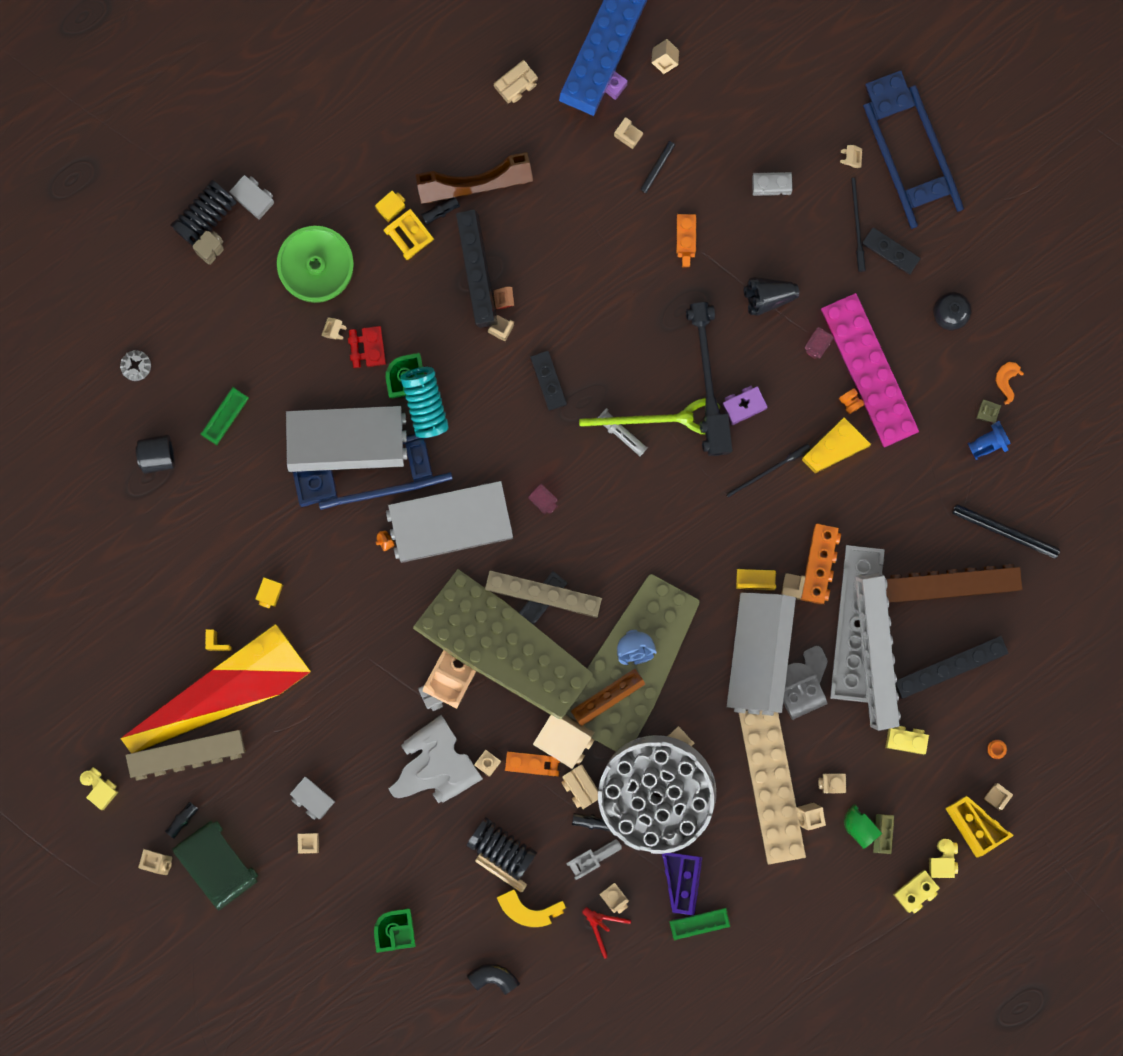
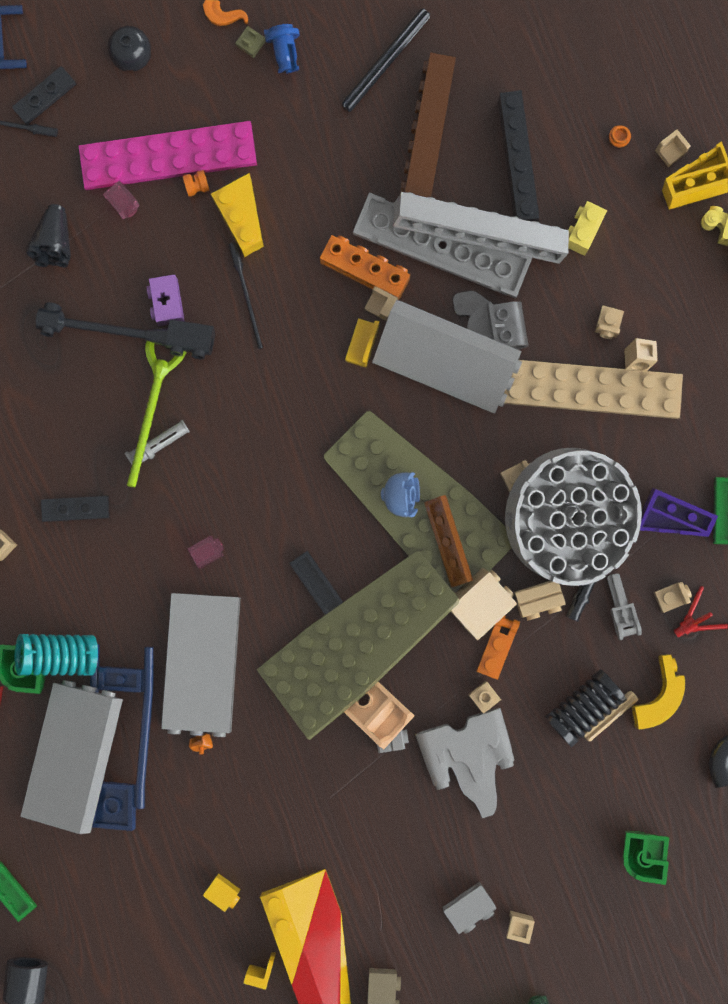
camera: 70 degrees left, 0 degrees up
dark tan arch [485,571,602,618] -> none
green brick [844,804,883,849] -> none
olive plate [873,814,894,854] -> none

